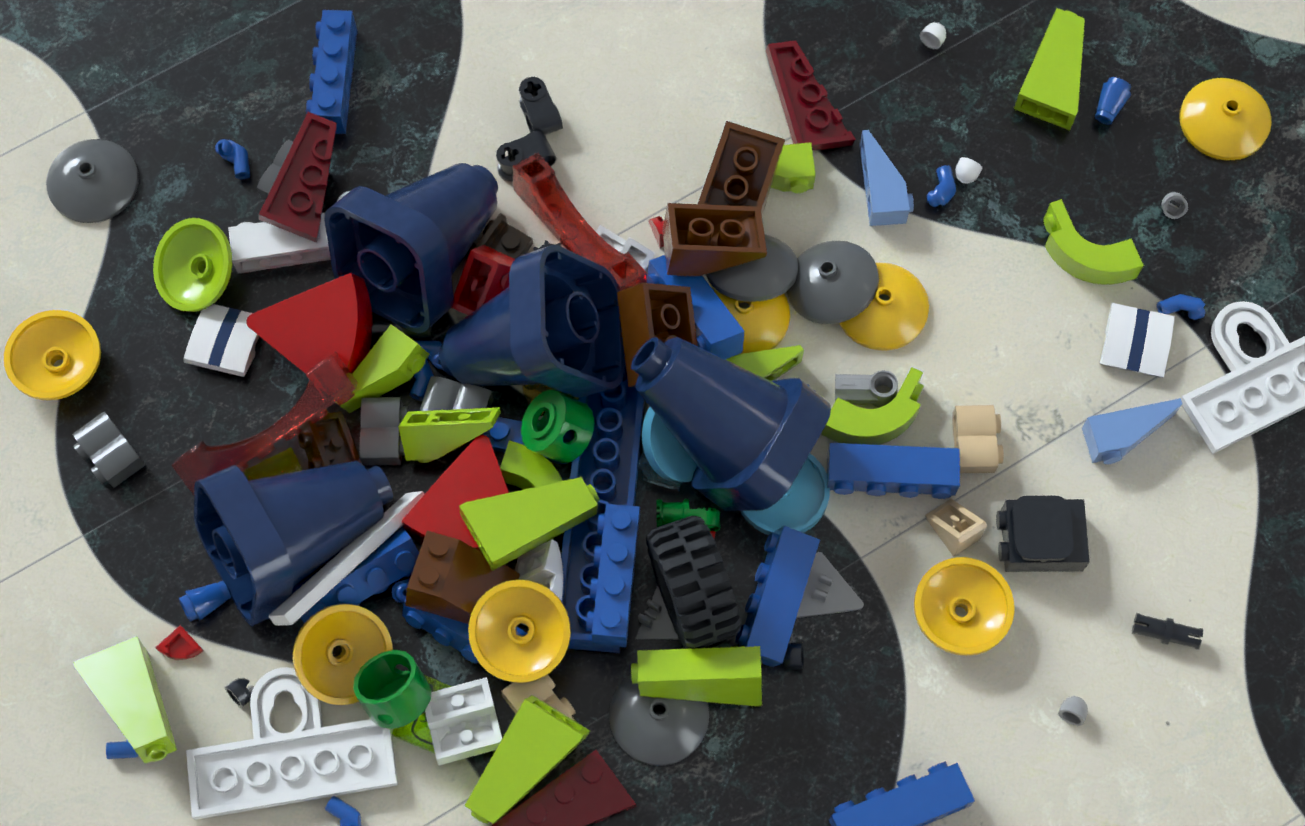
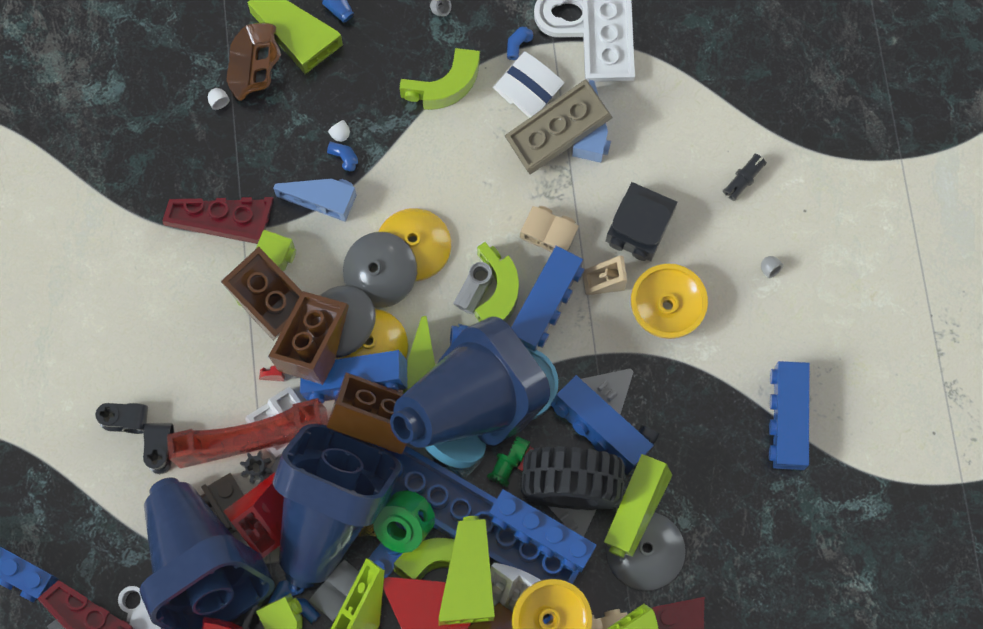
camera: 65 degrees left, 5 degrees up
none -> reddish brown piece [227,23,281,101]
none -> dark tan tile [504,79,613,175]

